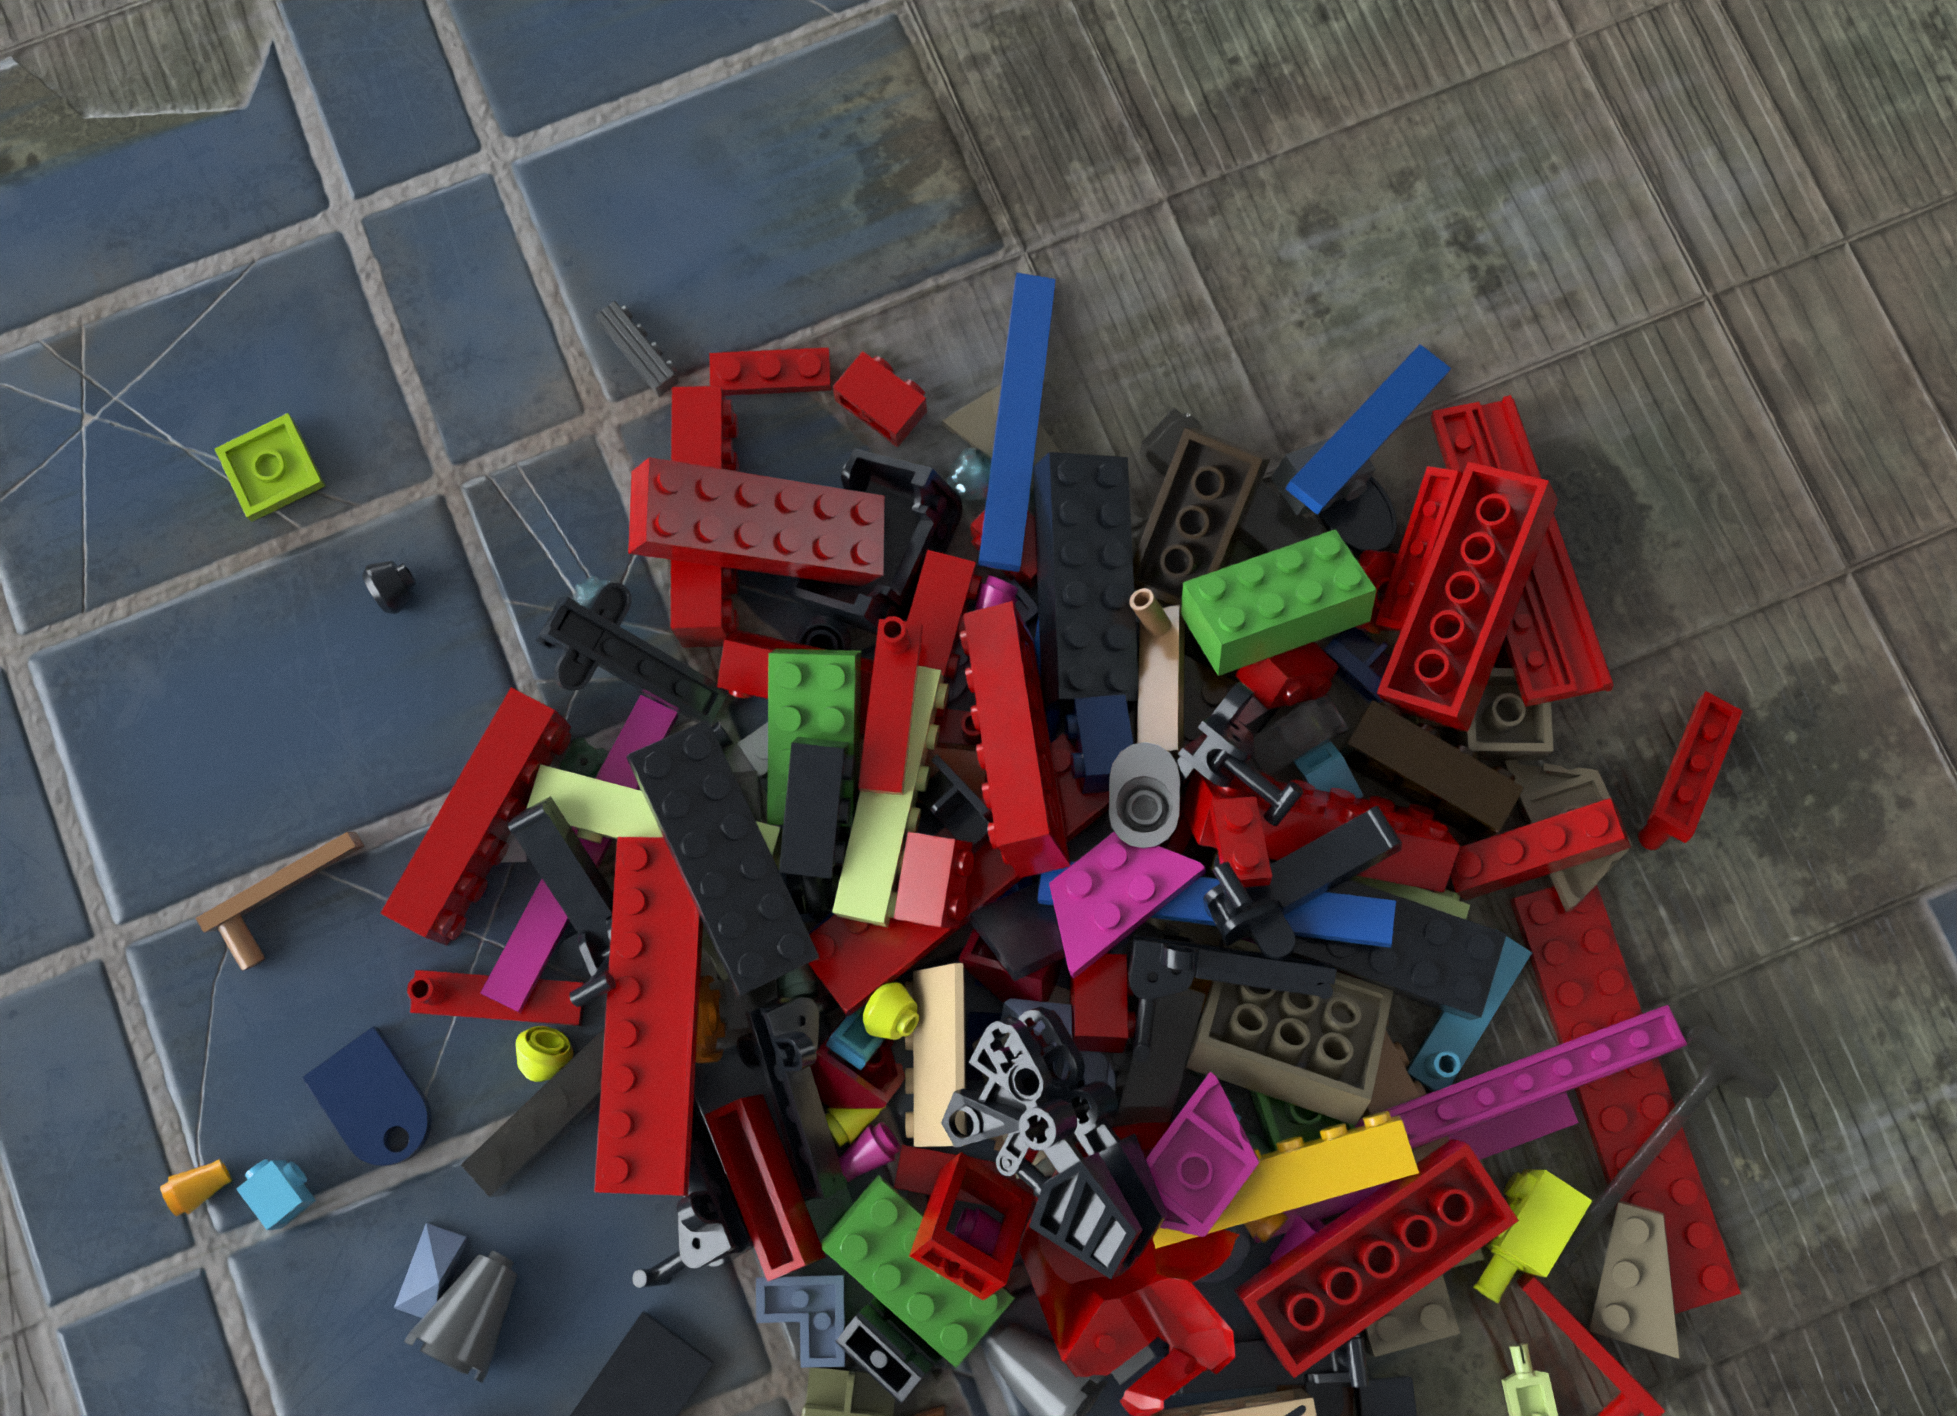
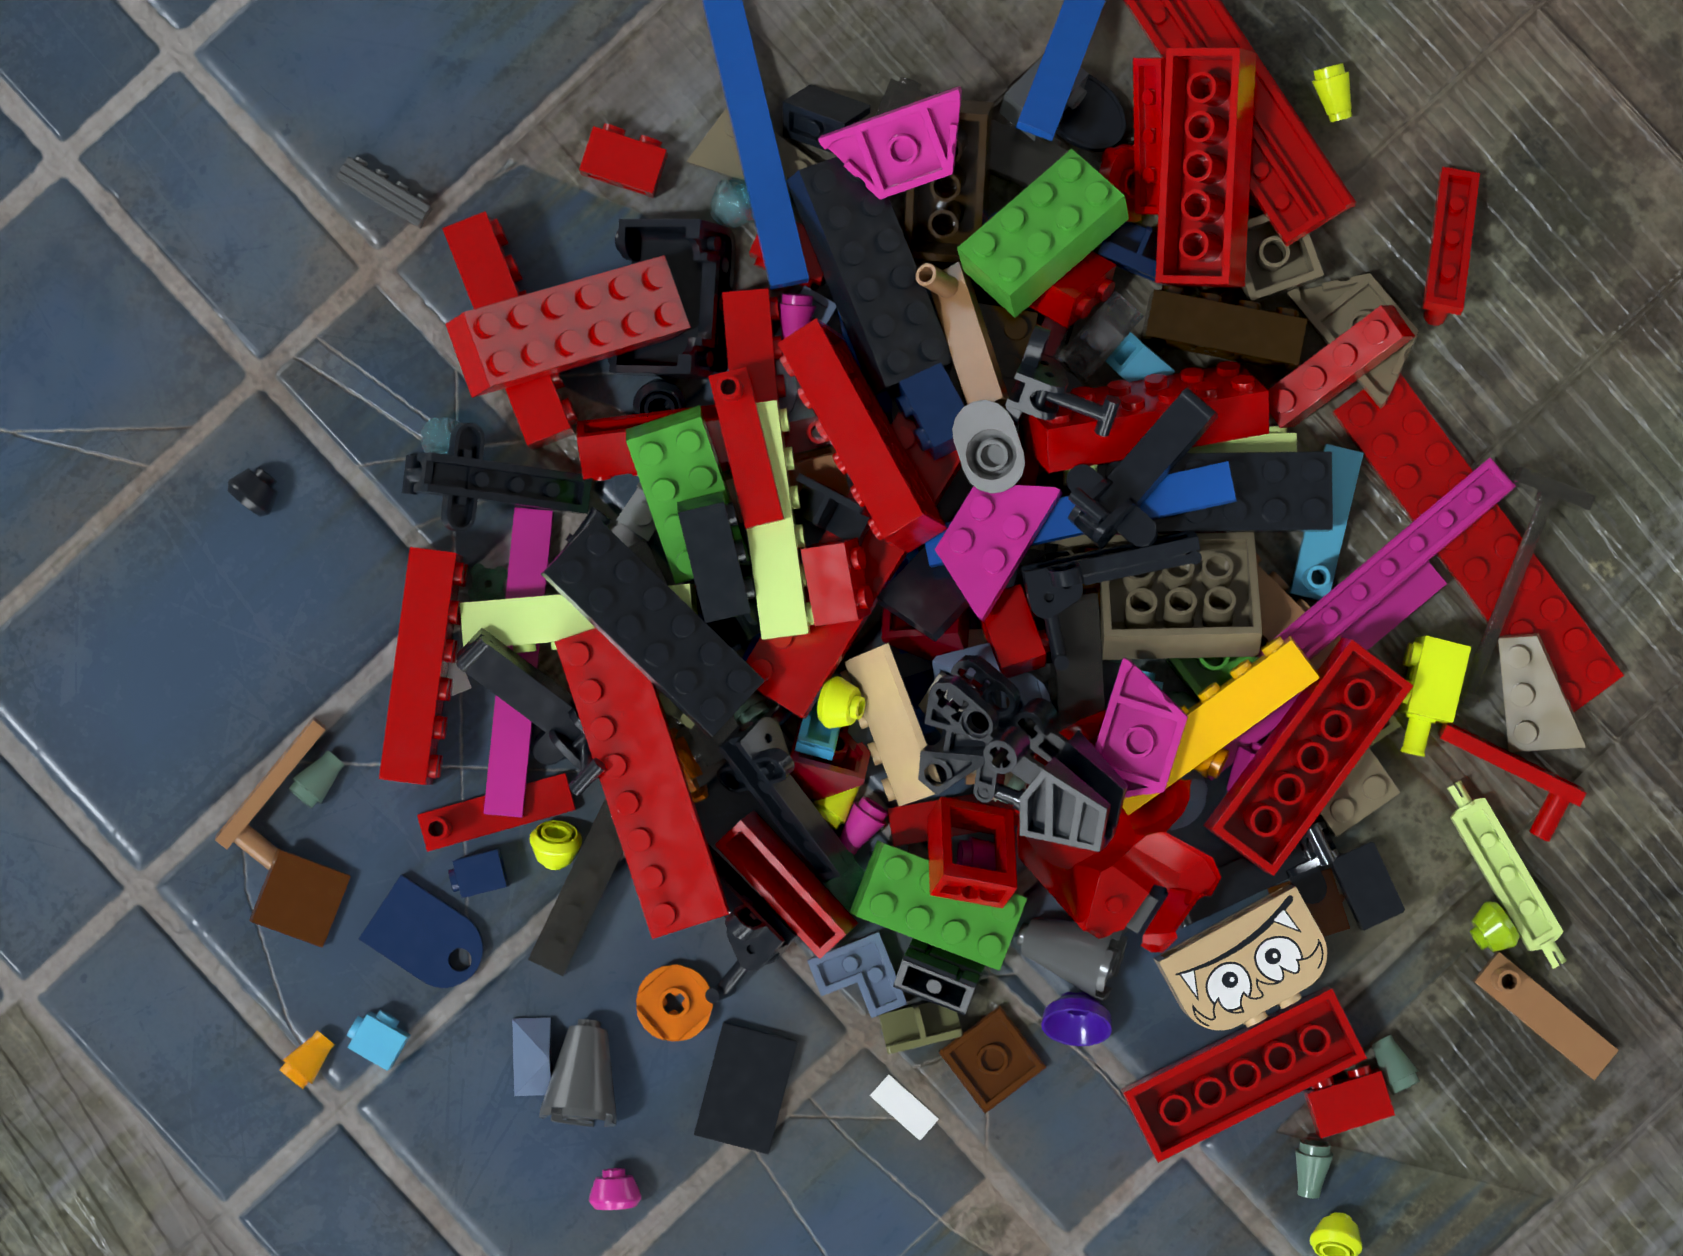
camera: 20 degrees left, 10 degrees up
lime plate [214,413,326,522] -> none
red plate [709,347,831,396] -> none
red plate [1210,796,1272,887] -> none
none -> reddish brown tile [249,848,351,948]
none -> sand green cone [288,750,345,809]
none -> dark blue brick [448,849,510,898]
none -> orange plate [636,964,713,1042]
none -> black panel [783,85,871,154]
none -> dark pink wing [818,86,962,199]
none -> neon yellow cone [1312,63,1352,122]

